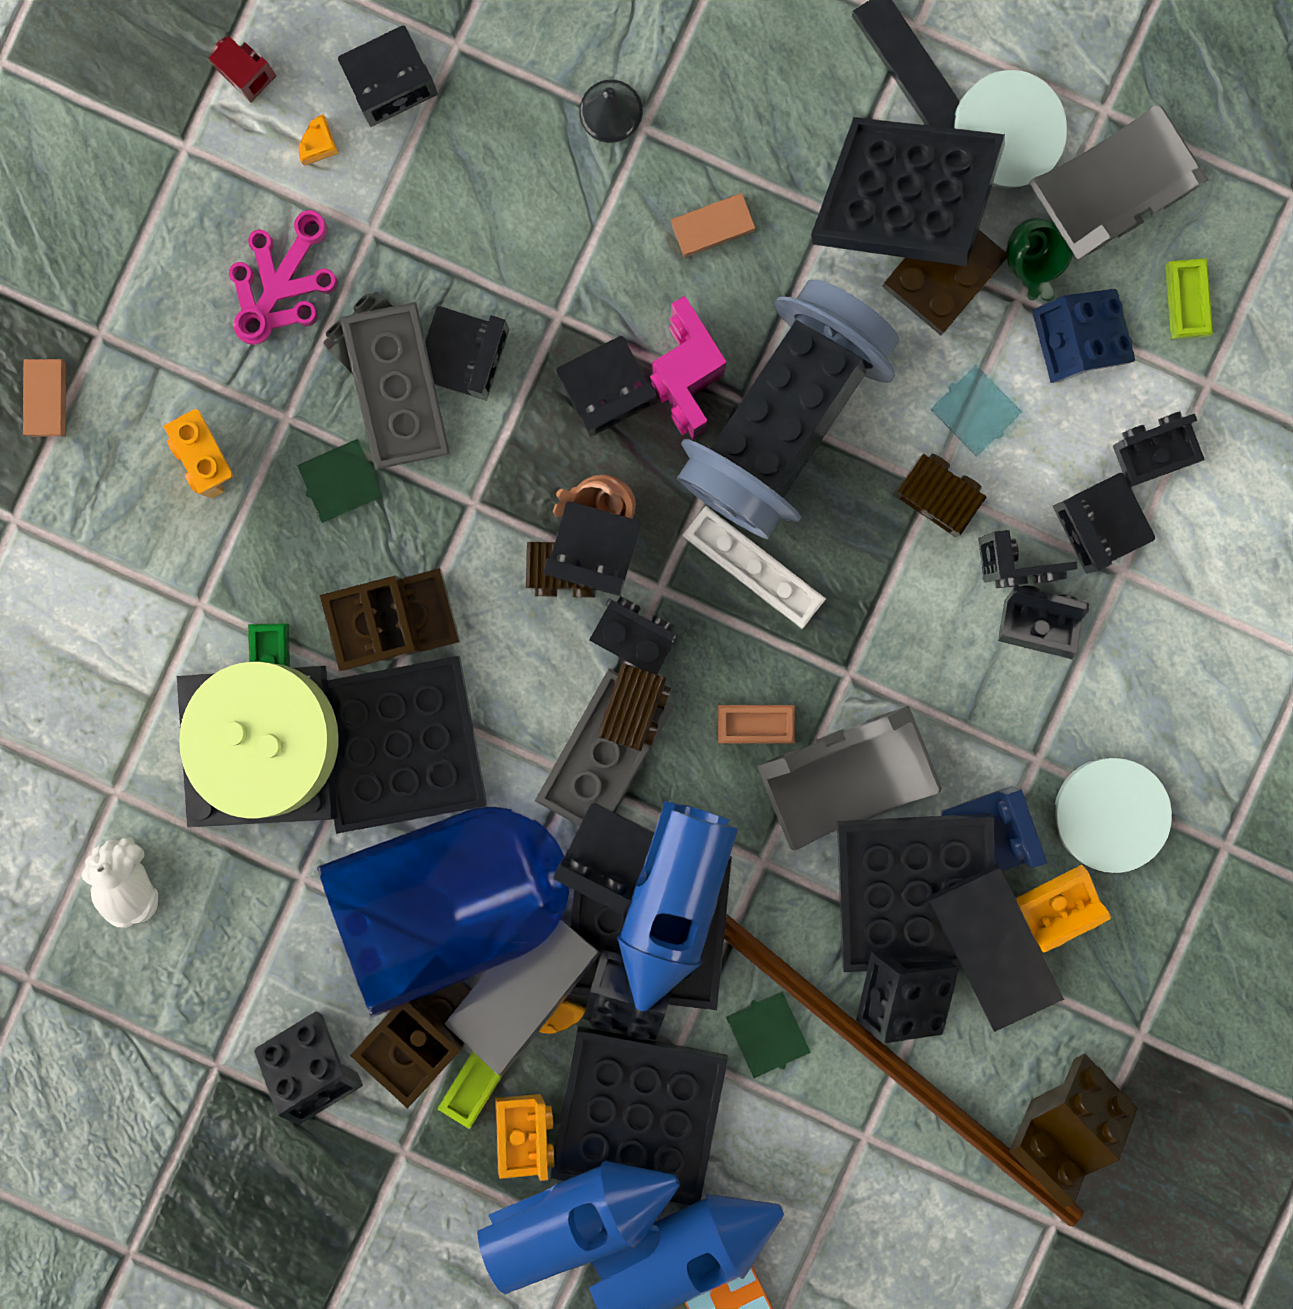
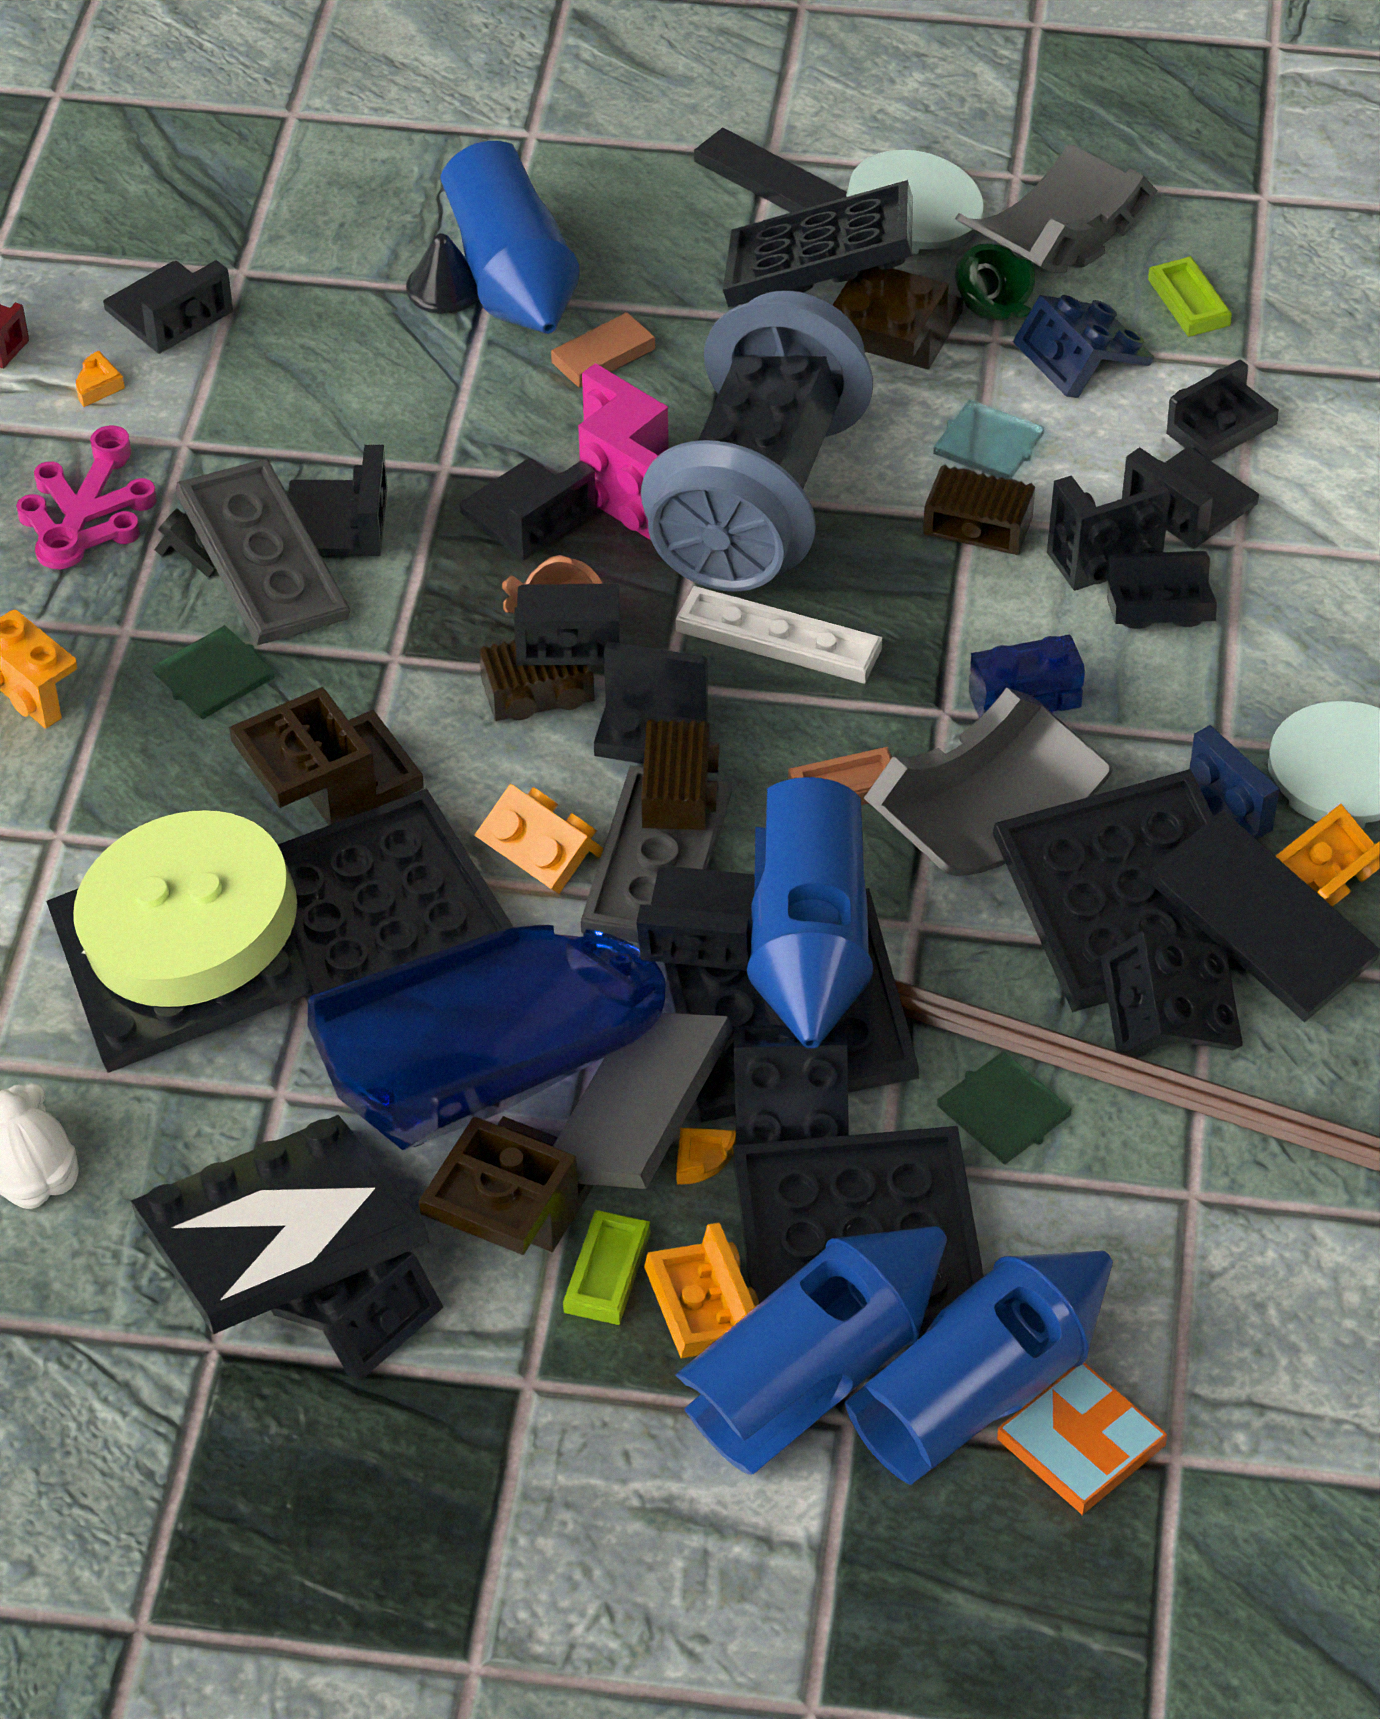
camera: 20 degrees left, 40 degrees down
none -> black plate [131,1115,429,1334]
none -> blue piece [440,141,580,334]
none -> light orange bracket [474,783,604,894]
none -> clear blue brick [969,634,1085,718]

